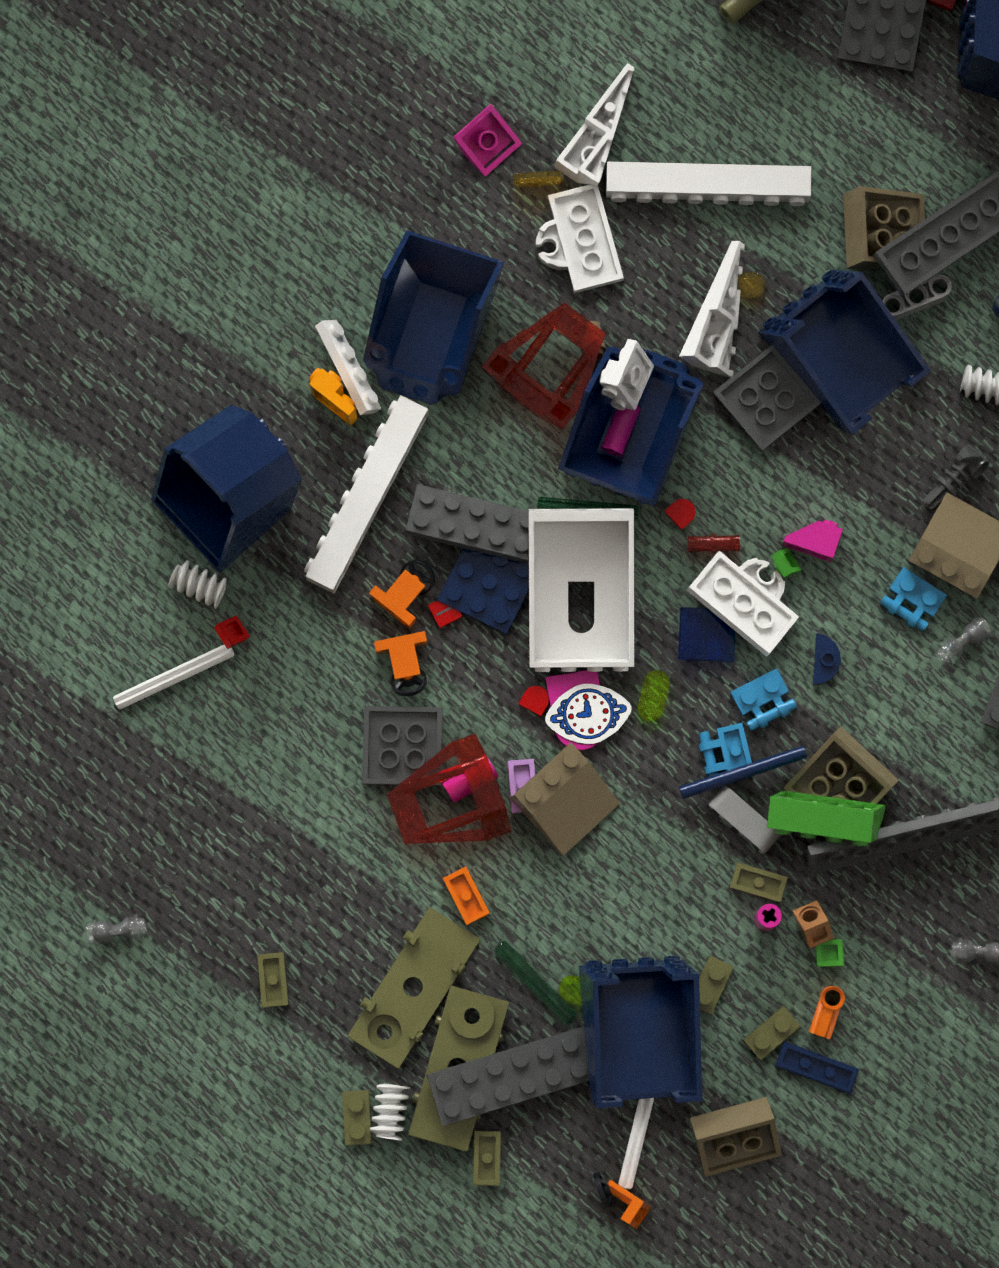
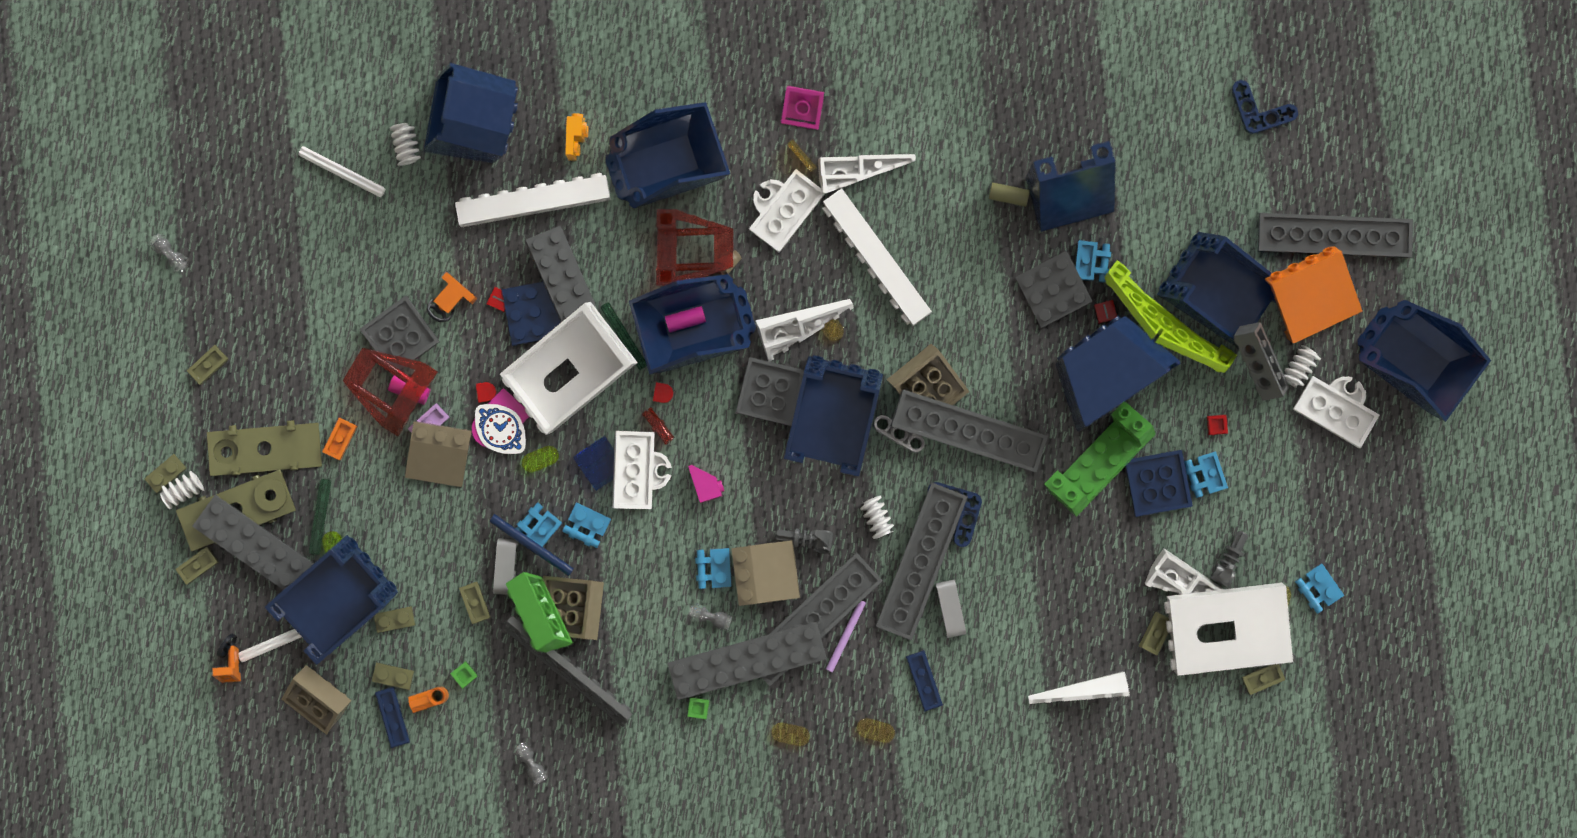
camera: 55 degrees right, 5 degrees up
red tile [214,615,250,649] -> none
white plate [315,320,381,415] -> none
orange piece [369,559,435,629] -> none
white plate [600,339,654,410] -> none
dark pink piece [754,904,782,931] -> none
bright green plate [771,548,801,578] -> none
medium nougat brick [793,900,834,948] -> none
dark blue plate [813,633,841,685] -> none

